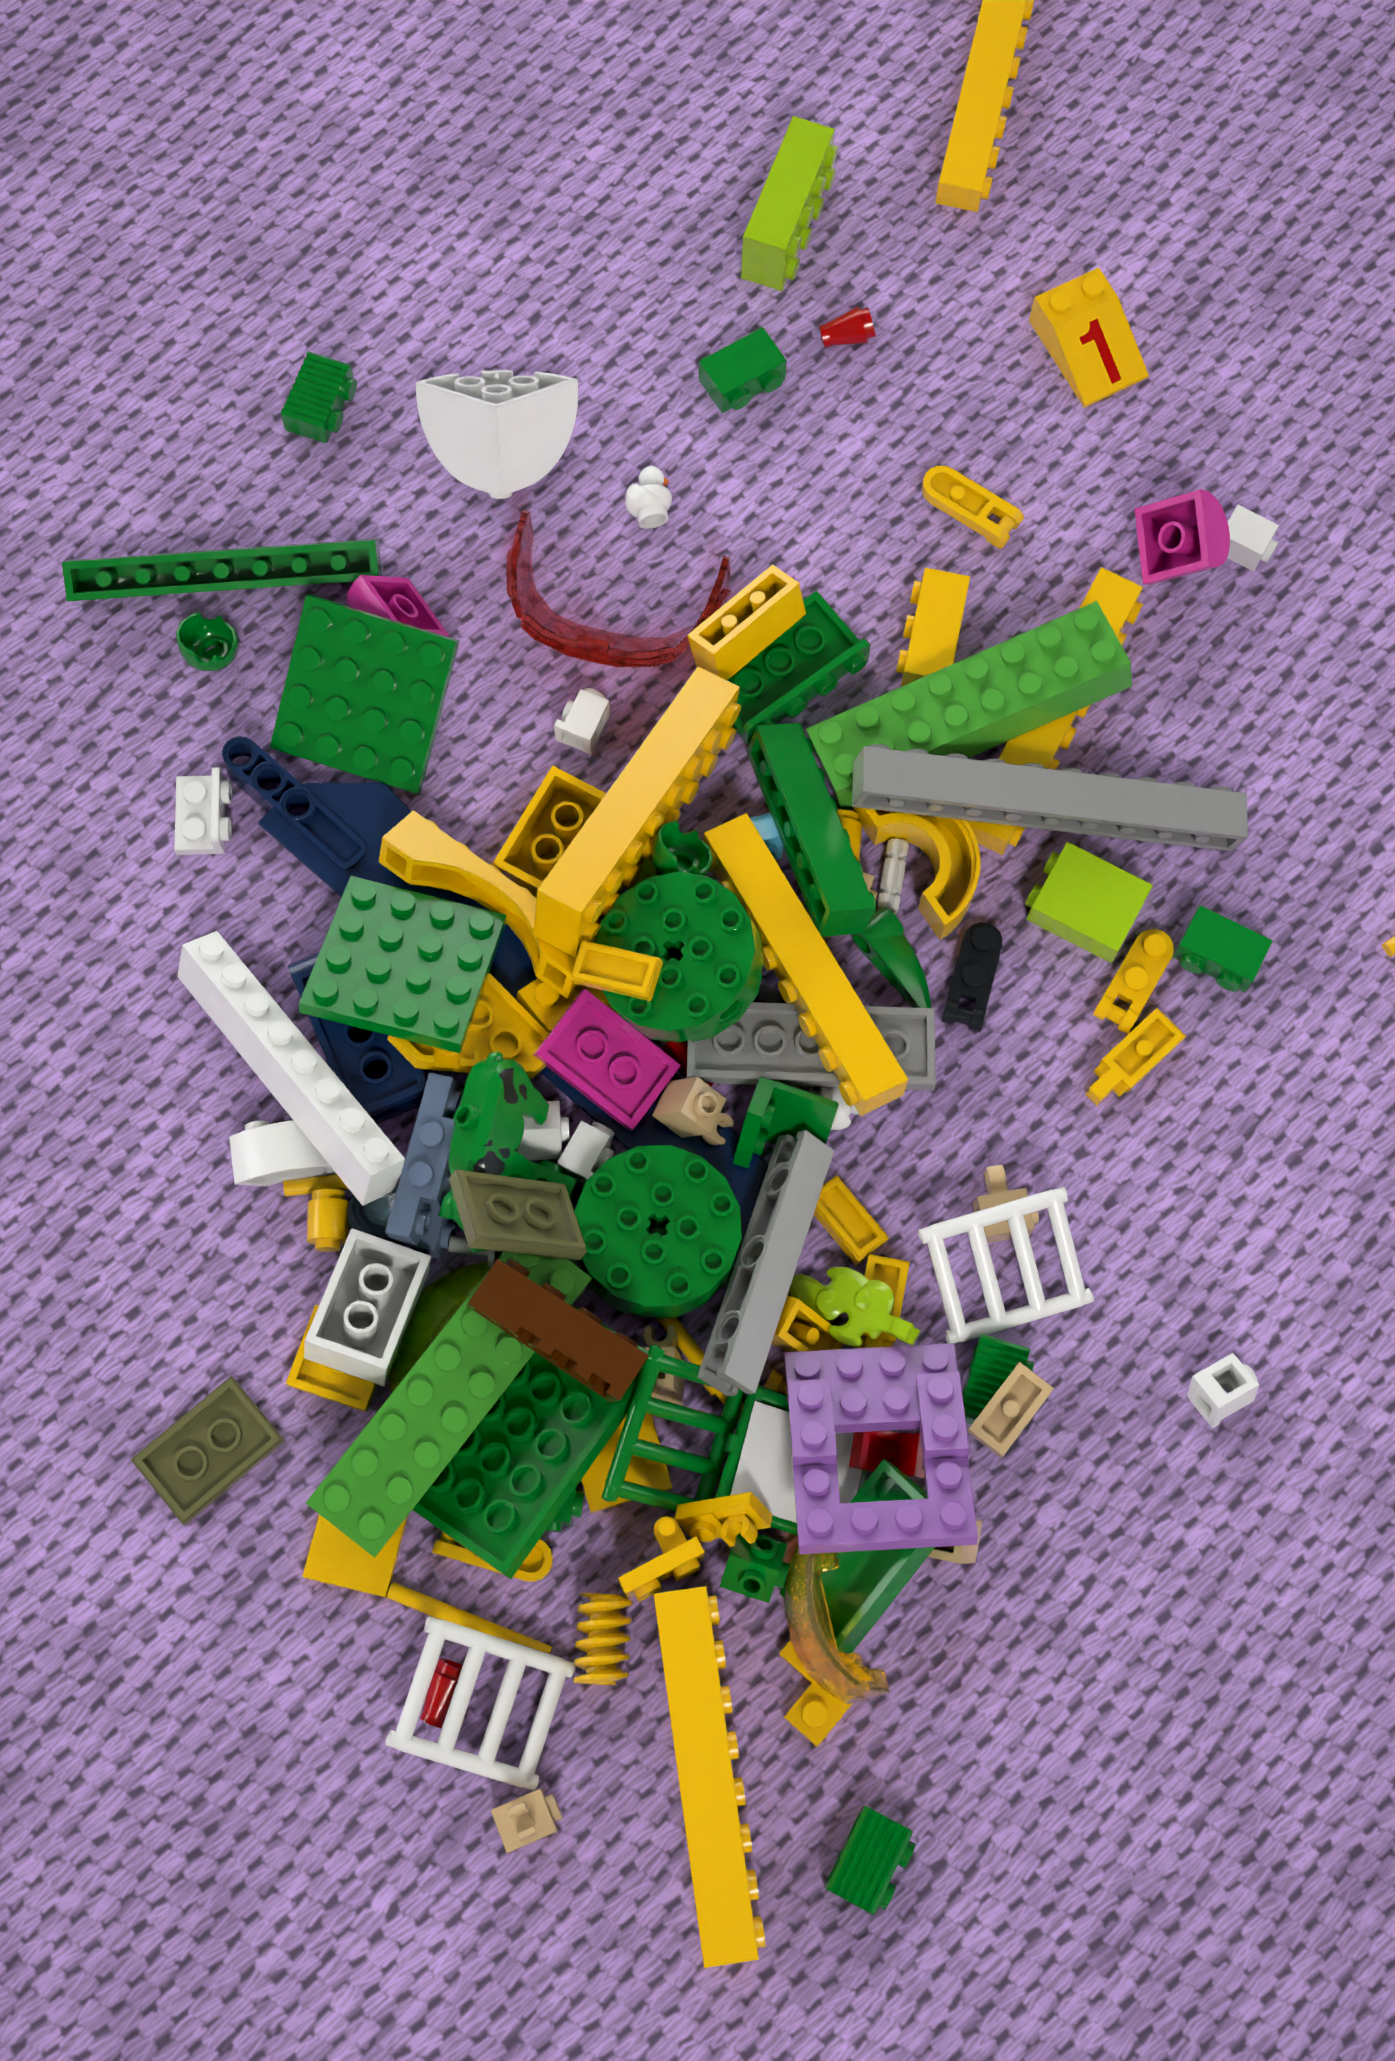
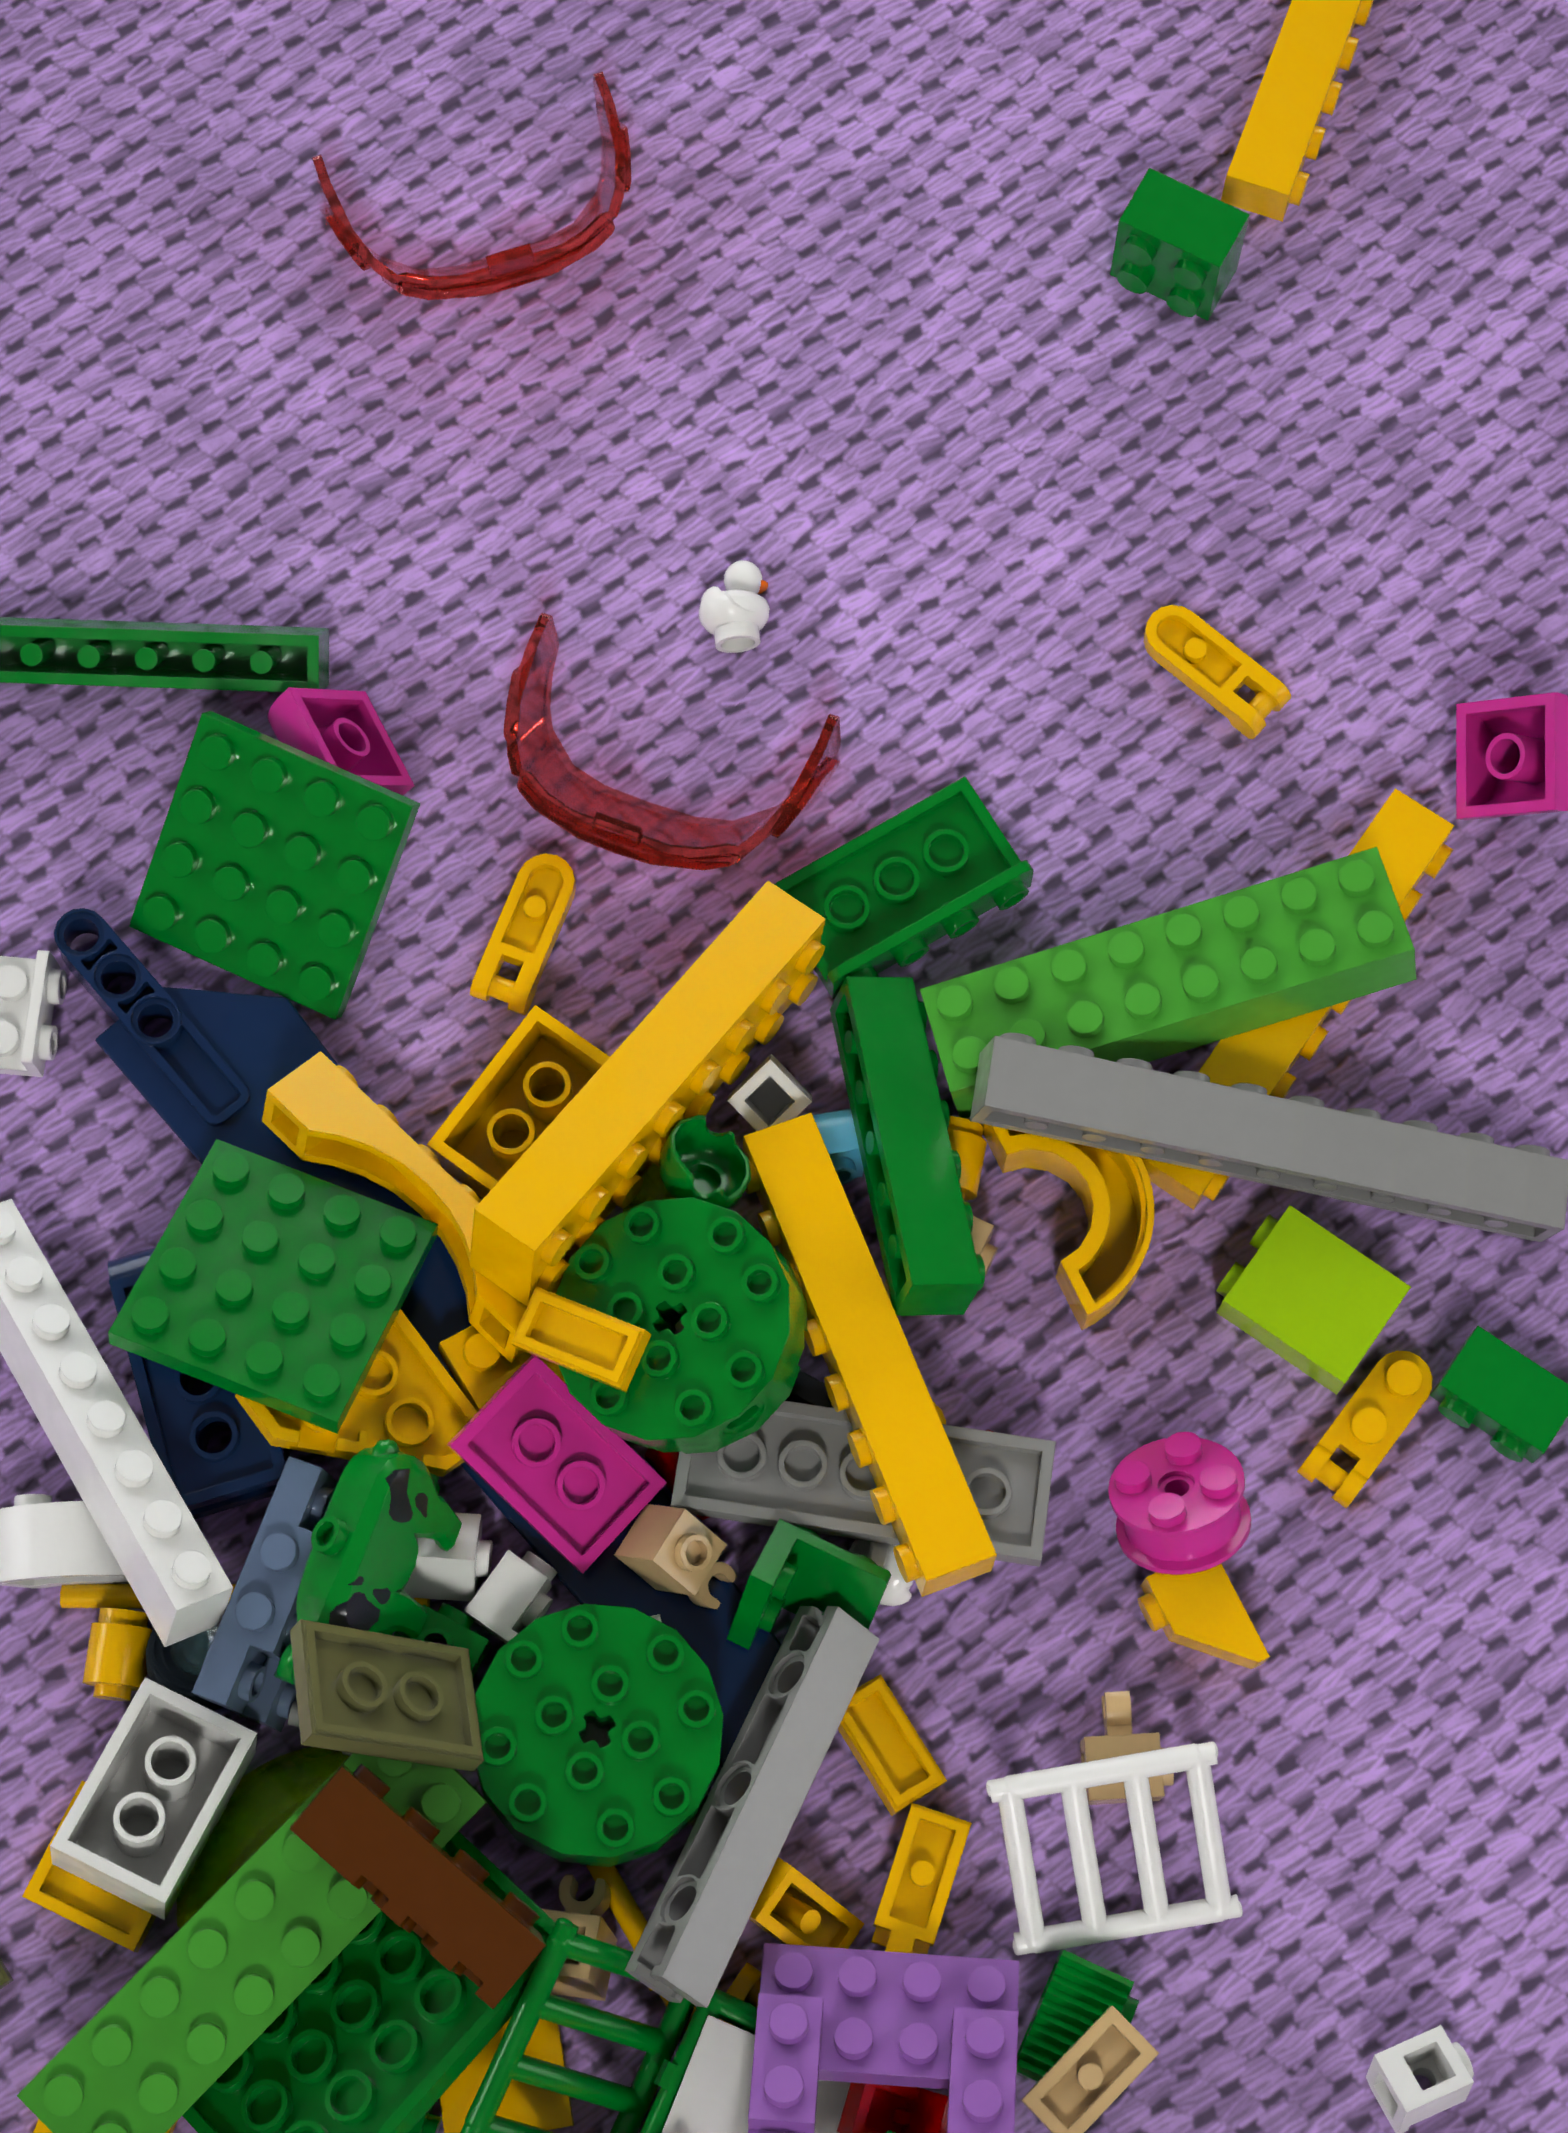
camera: 10 degrees right, 0 degrees up
green hair [176,612,240,671] -> none
green brick [281,351,357,443] -> none
white brick [416,370,578,499] -> none
white brick [554,688,610,754] -> none
yellow brick [687,564,806,680] -> none
green brick [699,327,787,413] -> none
lime brick [741,116,838,291] -> none
lime piece [789,1267,920,1347] -> none
red cone [819,306,876,348] -> none
green piece [851,906,931,1008] -> none
white axle [877,838,909,915] -> none
yellow brick [896,568,970,687] -> none
black plate [941,922,1003,1033] -> none
yellow slope [1029,267,1149,408] -> none
yellow hinge [1085,1008,1186,1106] -> none
none -> clear red piece [312,71,631,300]
none -> yellow plate [470,853,576,1016]
none -> white brick [727,1054,812,1131]
none -> dark pink wheel [1108,1432,1251,1575]
none -> green brick [1110,168,1250,321]
none -> yellow slope [1137,1564,1270,1669]

